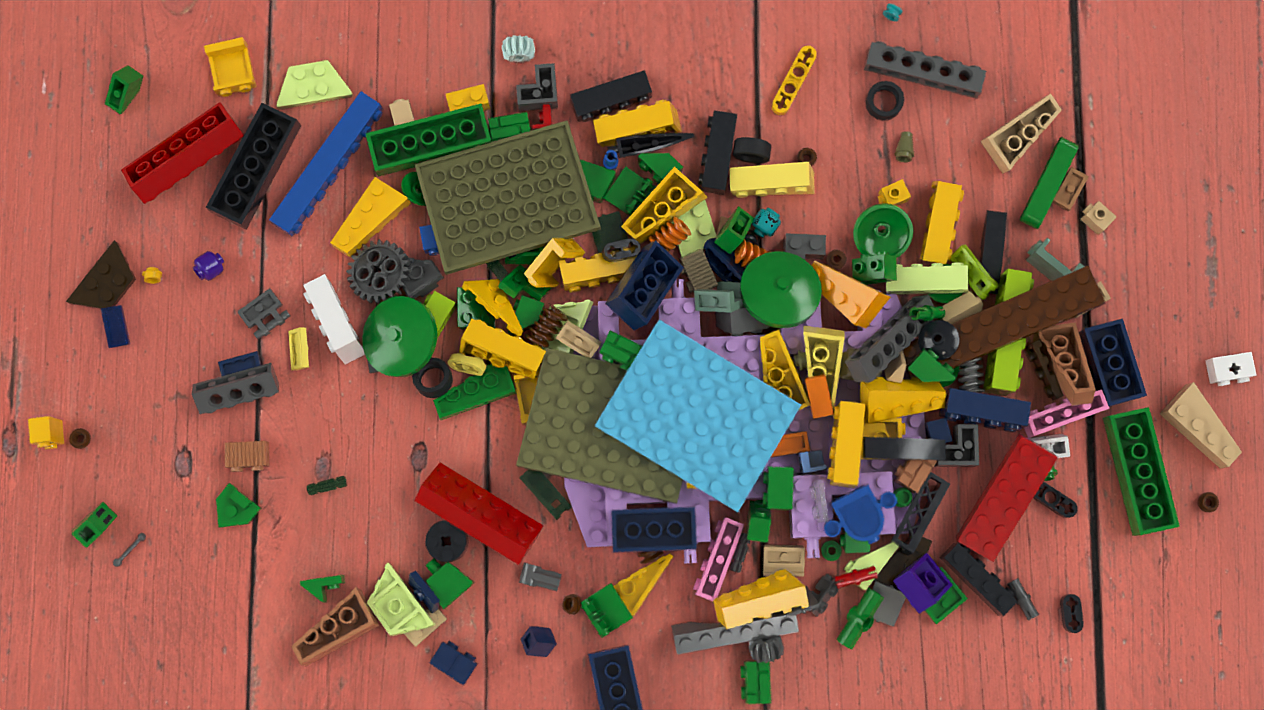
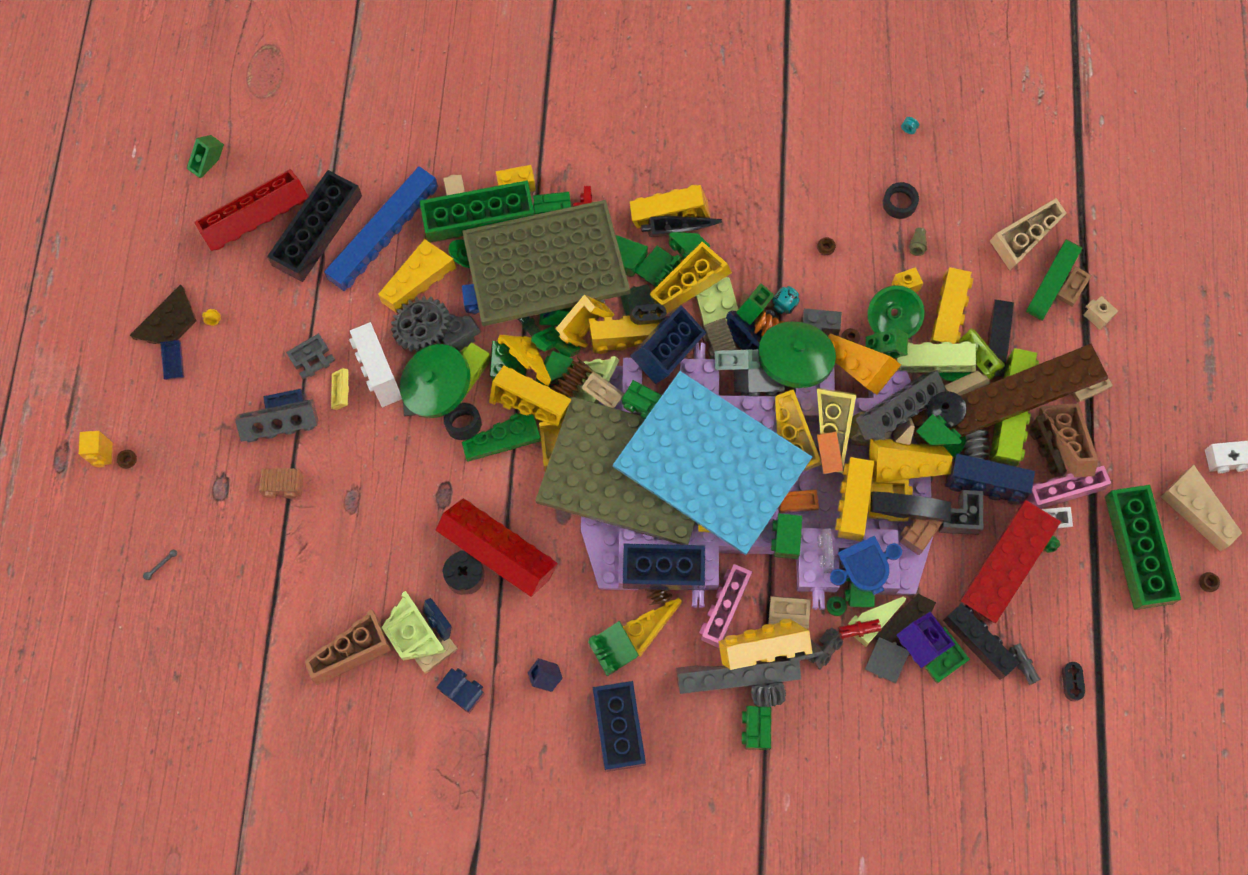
camera: 10 degrees right, 10 degrees down
green slope [71,502,118,548] -> none
dark purple head [193,251,224,281] -> none
yellow panel [204,37,256,97] -> none
green plate [216,483,262,528] -> none
yellowish green wing [276,60,353,109] -> none
green slope [300,575,345,603] -> none
clear green axle [307,476,347,495] -> none
green torso [425,558,474,609] -> none
light yellow plate [447,353,486,376] -> none
light aqua gear [502,35,535,63] -> none
dark grey brick [516,63,558,111] -> none
clear green plate [519,469,572,520] -> none
dark grey piece [519,563,562,591] -> none
reddish brown plate [562,594,581,615] -> none
black brick [570,70,652,122] -> none
blue pin [603,150,619,171] -> none
orange piece [648,216,691,252] -> none
black brick [698,110,737,195] -> none
light yellow wedge [730,162,815,198] -> none
dark grey axle [730,533,751,573] -> none
black tyre [733,137,772,163] -> none
green brick [746,500,771,542] -> none
yellow beam [772,46,817,115] -> none
olive plate [794,350,808,371] -> none
medium blue panel [797,450,827,474] -> none
green piece [836,588,884,650] -> none
dark grey brick [864,41,986,98] -> none
black fence [891,472,950,556] -> none
green plate [893,487,913,508] -> none
green pin [909,305,946,321] -> none
dark blue panel [925,418,953,443] -> none
sand green panel [1026,238,1084,281] -> none
black beam [1034,481,1078,518] -> none
dark blue brick [1079,318,1147,407] -> none

